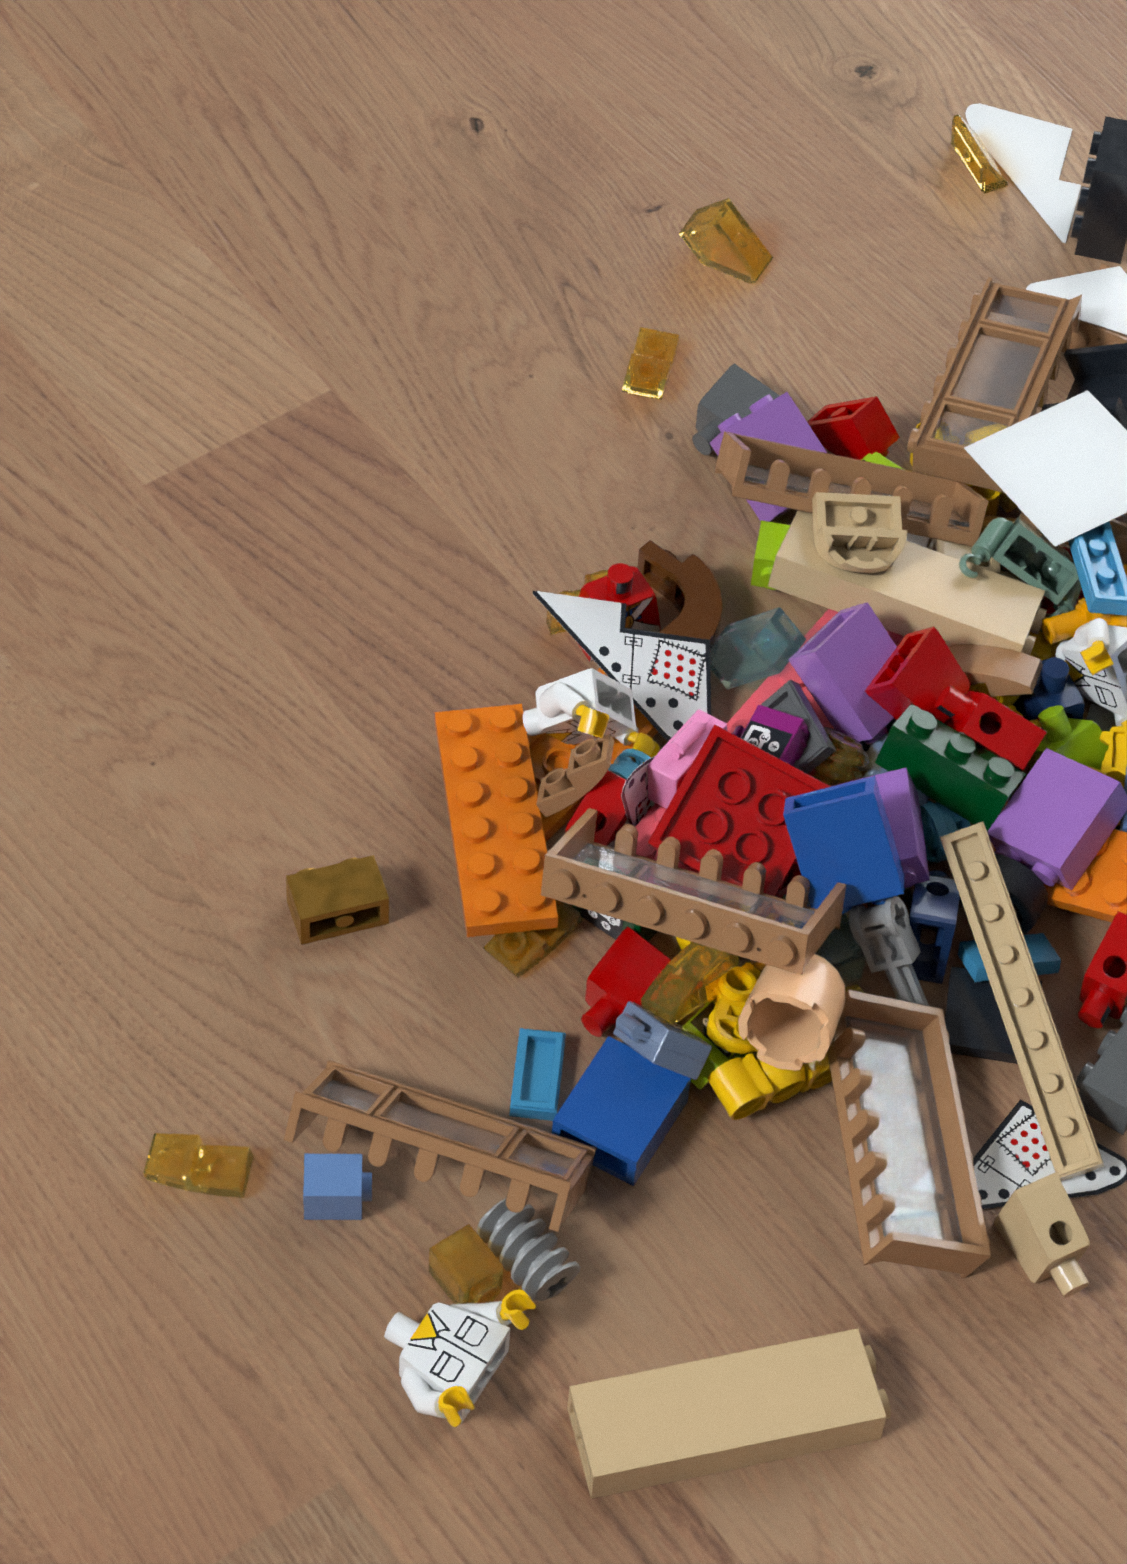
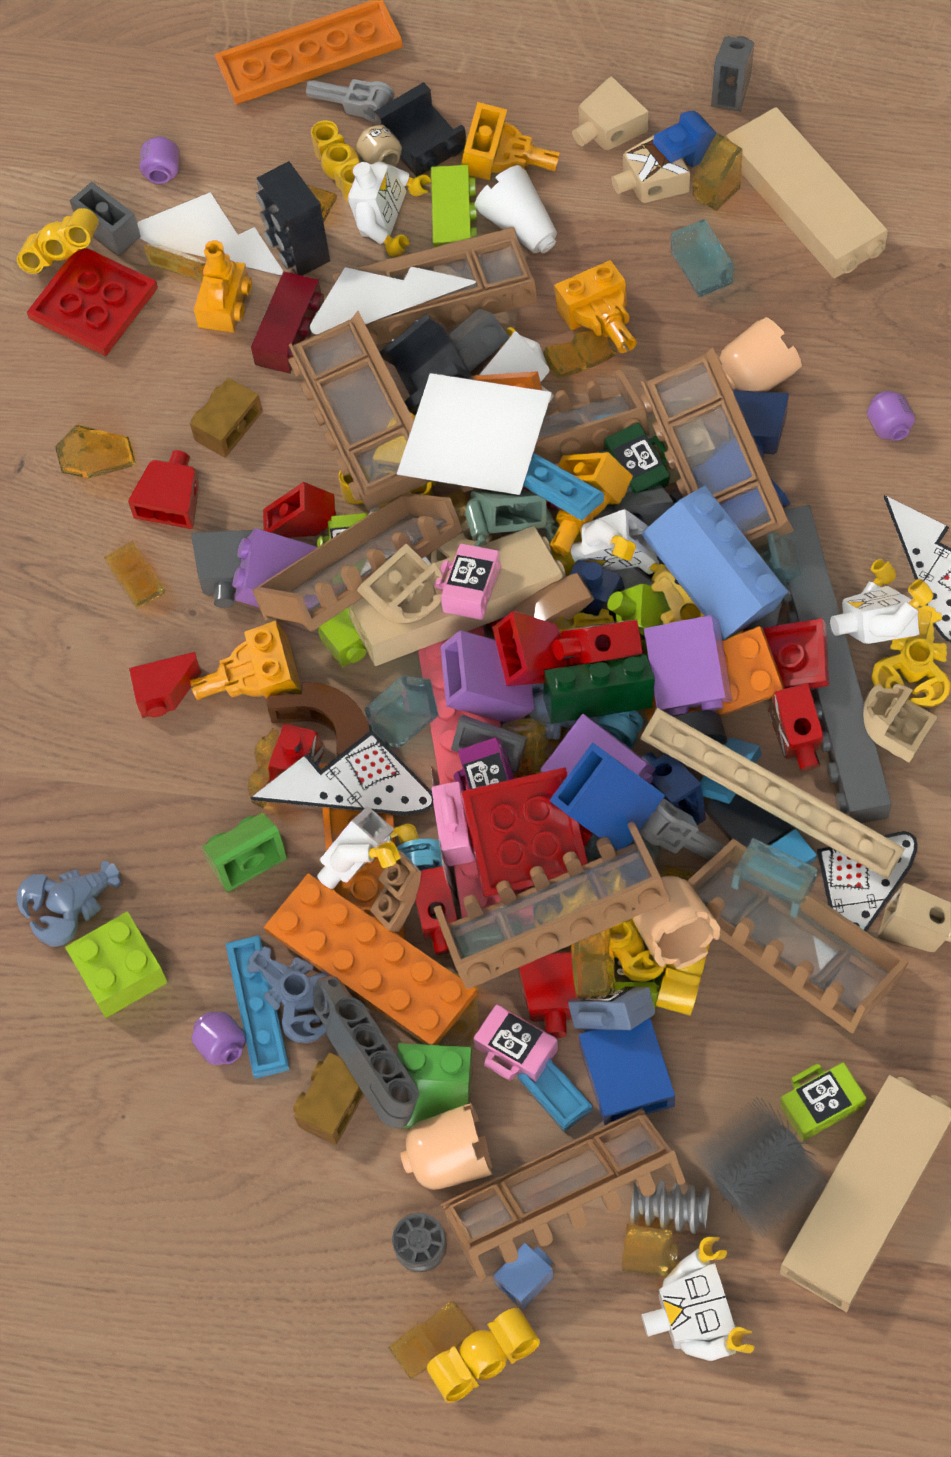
camera: 35 degrees left, 10 degrees up
none -> sand blue animal [16,861,122,947]
none -> yellow piece [17,208,99,274]
none -> red plate [27,248,158,356]
none -> lime brick [65,911,168,1019]
none -> dark grey brick [70,182,141,255]
none -> red torso [128,450,199,529]
none -> red slope [129,652,201,718]
none -> medium lavender head [139,136,180,184]
none -> pearl gold brick [190,377,263,458]
none -> light orange brick [190,620,301,700]
none -> medium lavender head [192,1012,246,1065]
none -> light orange brick [194,240,252,333]
none -> bright green slope [202,813,287,893]
none -> dark azure tile [225,935,290,1079]
none -> sand blue animal [246,946,350,1044]
none -> dark red brick [251,271,324,374]
none -> dark grey piece [313,976,419,1128]
none -> dark grey wheel [392,1213,447,1272]
none -> bright green slope [397,1043,474,1128]
none -> light nougat cylinder [400,1103,493,1190]
none -> yellow piece [426,1308,540,1403]
none -> bright pink piece [434,544,501,620]
none -> bright pink piece [474,1004,558,1082]
none -> dark grey piece [693,1097,828,1238]
none -> clear light blue panel [731,838,818,918]
none -> dark azure tile [767,829,817,878]
none -> lime piece [780,1062,867,1141]

